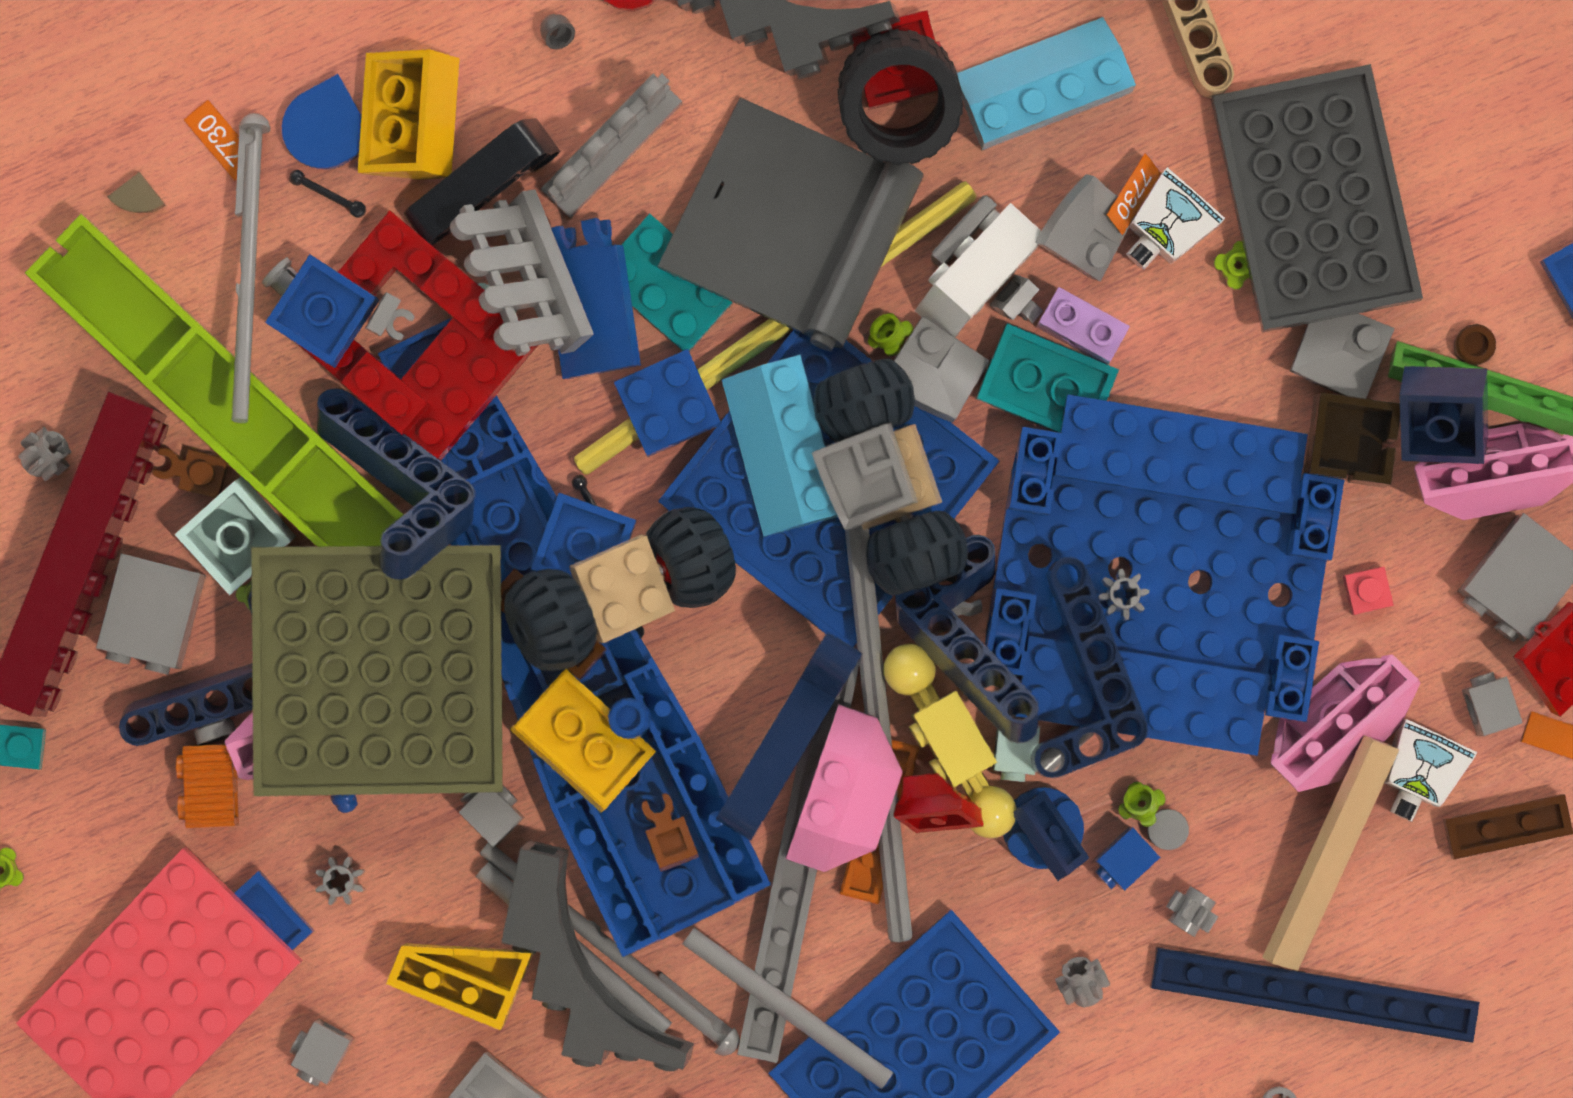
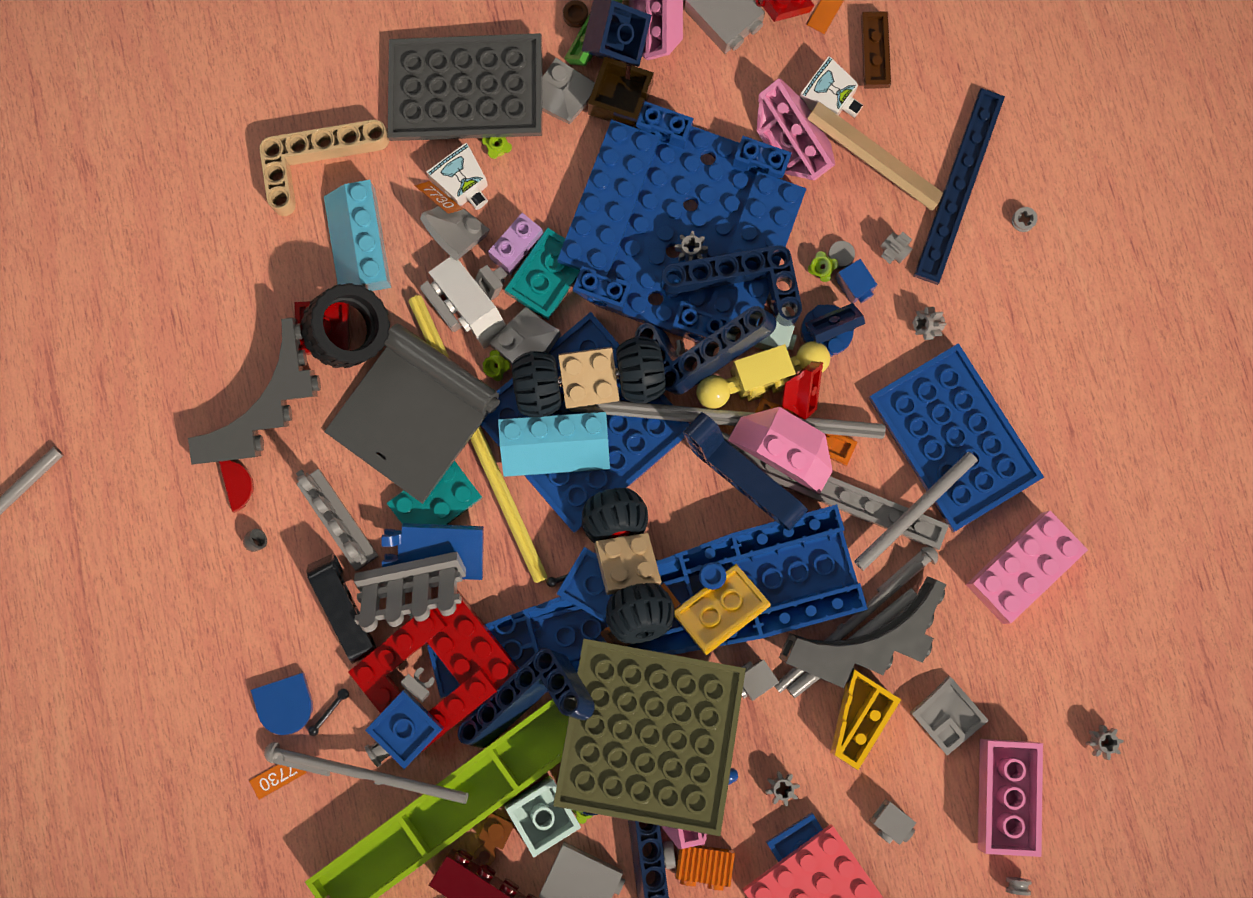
camera: 80 degrees left, 5 degrees down
dark tan tile [108,172,166,213] -> none
yellow slope [358,49,460,180] -> none
blue plate [614,349,722,457] -> none
dark orange plate [642,793,699,872] -> none
light grey plate [812,424,918,531] -> none
coral plate [1343,566,1394,615] -> none
light grey brick [1462,672,1523,736] -> none

